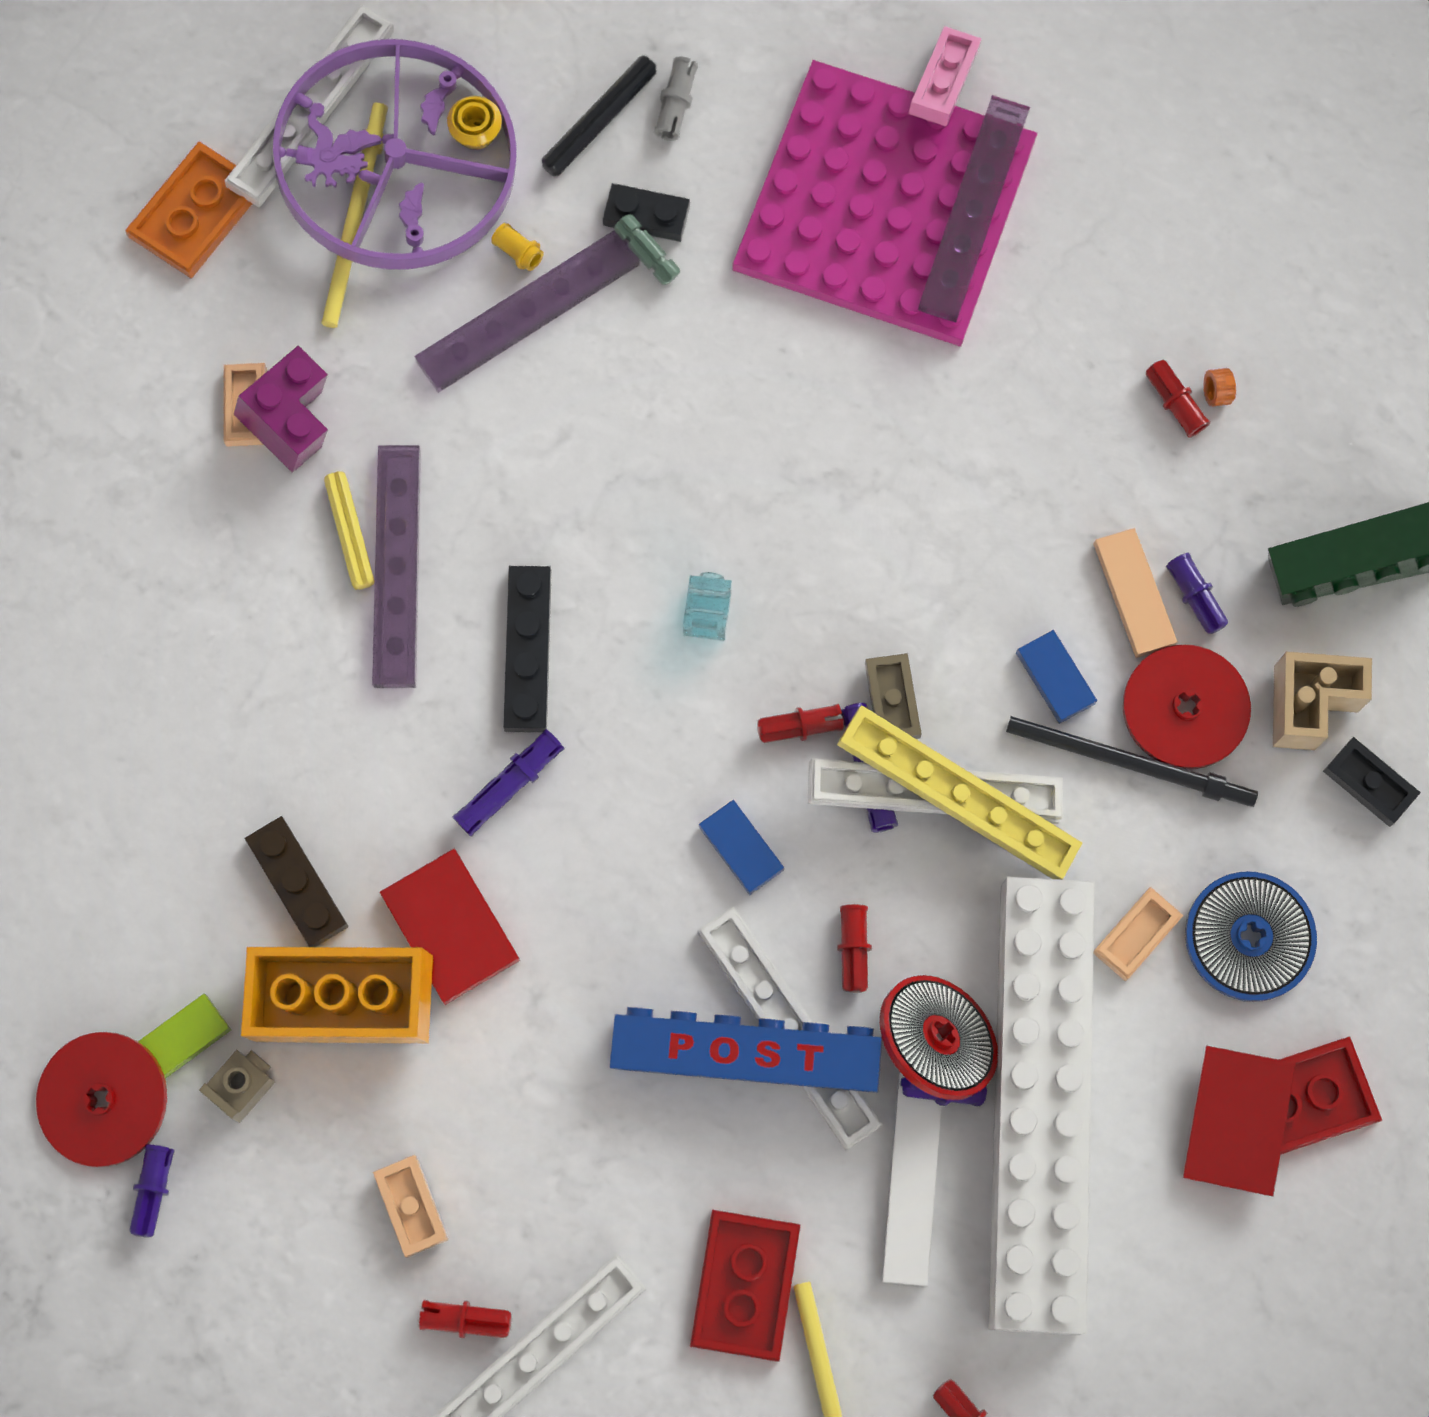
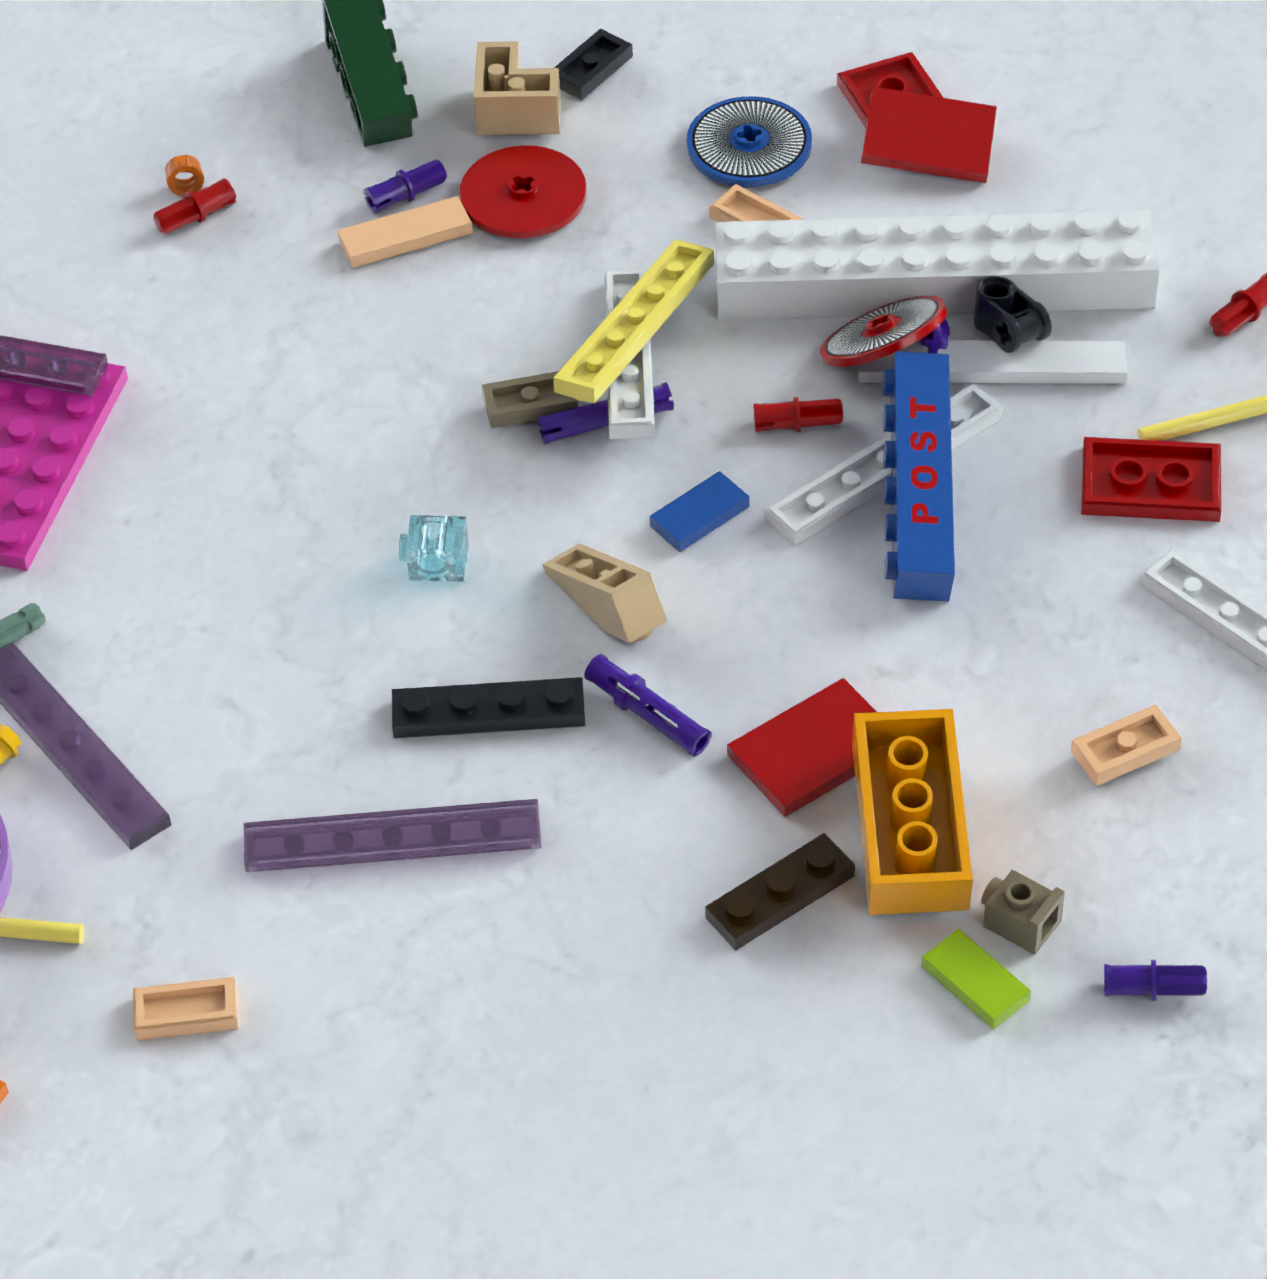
camera: 90 degrees left, 25 degrees down
red piece [36,1032,167,1167] -> none
magenta brick [233,345,328,473] -> none
light yellow axle [324,471,375,590] -> none
red axle [419,1300,512,1338] -> none
red axle [757,704,844,743] -> none
black bar [1006,716,1258,807] -> none
blue tile [1016,630,1098,724] -> none
none -> tan slope [542,543,667,643]
none -> black piece [974,276,1052,353]

